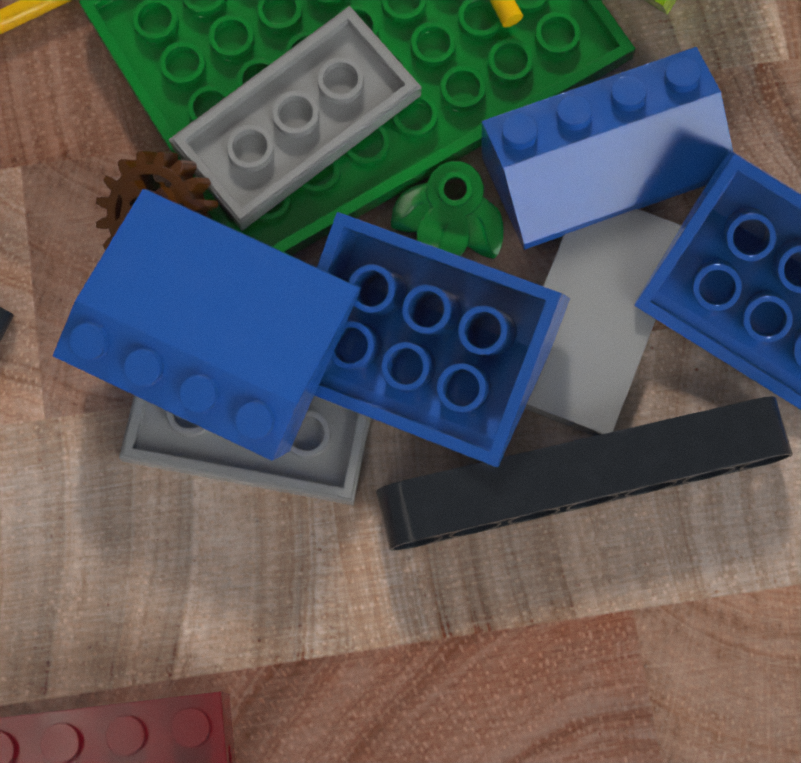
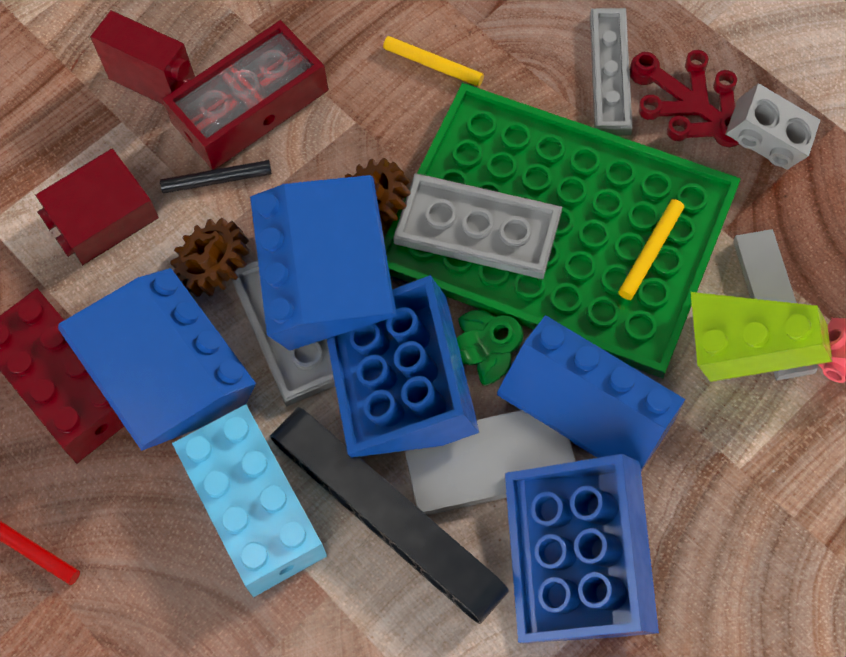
camera: 60 degrees right, 10 degrees down
none -> blue slope [58,268,256,451]
none -> reddish brown gear [170,218,250,297]
none -> medium azure brick [172,404,327,598]

